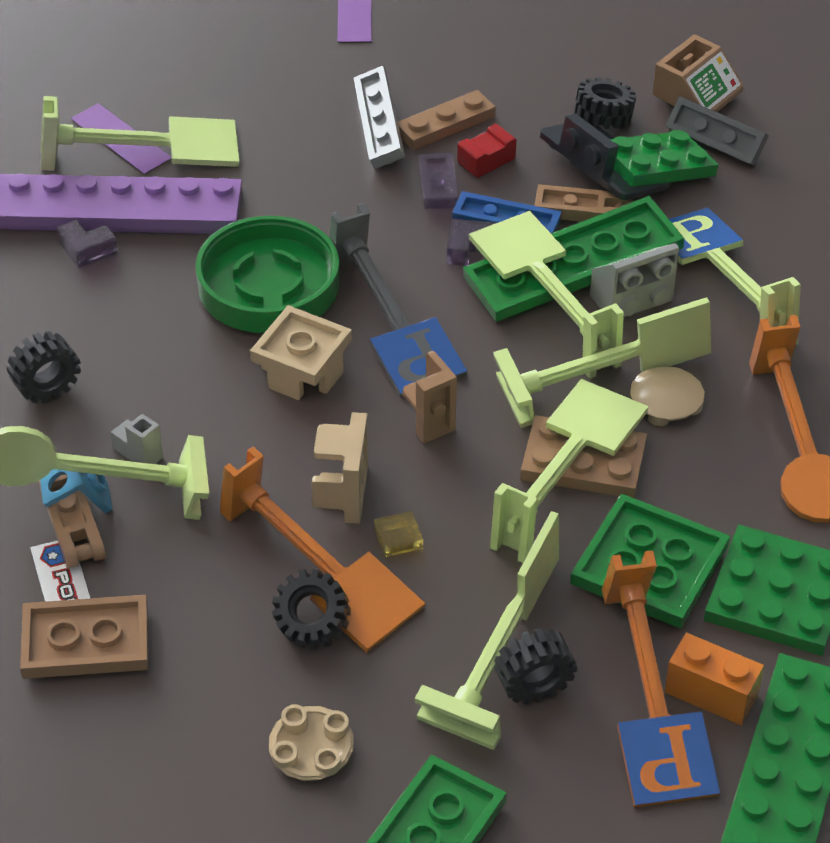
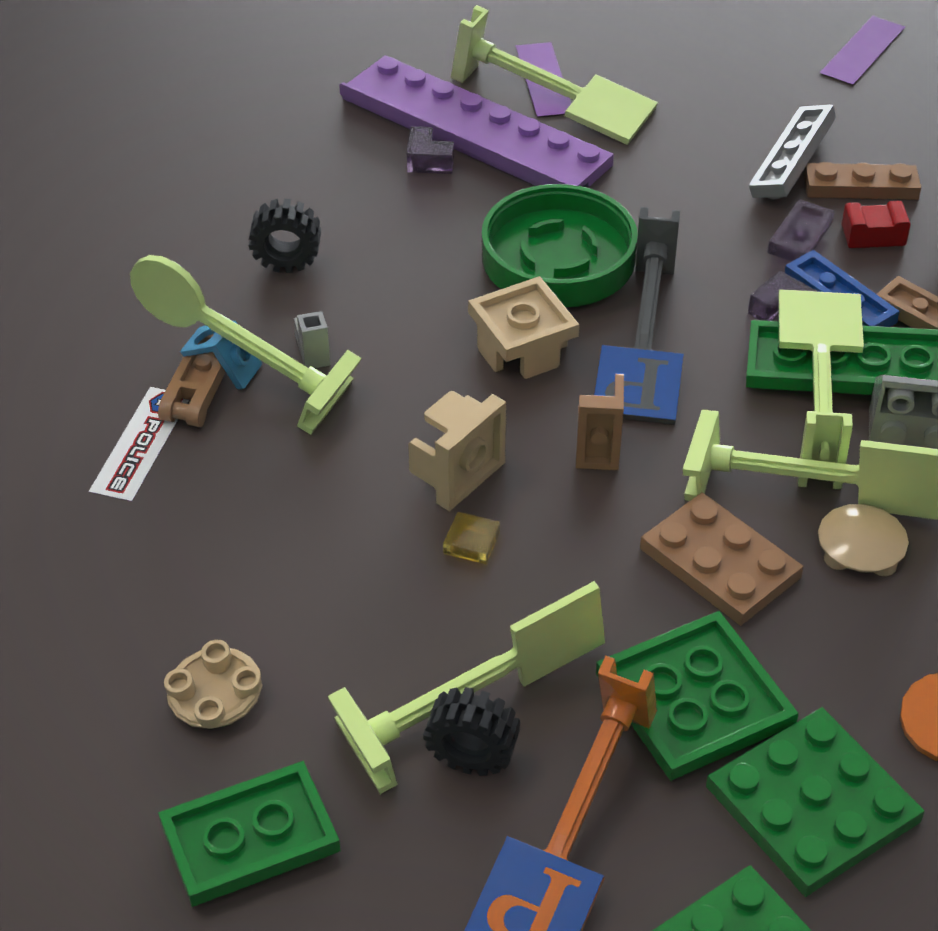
camera: 35 degrees right, 0 degrees up
medium nougat plate [20,595,148,679] -> none
orange piece [220,446,425,653] -> none
black tyre [272,569,351,650] -> none
yellowish green piece [490,379,649,563] -> none
orange brick [665,632,764,726] -> none

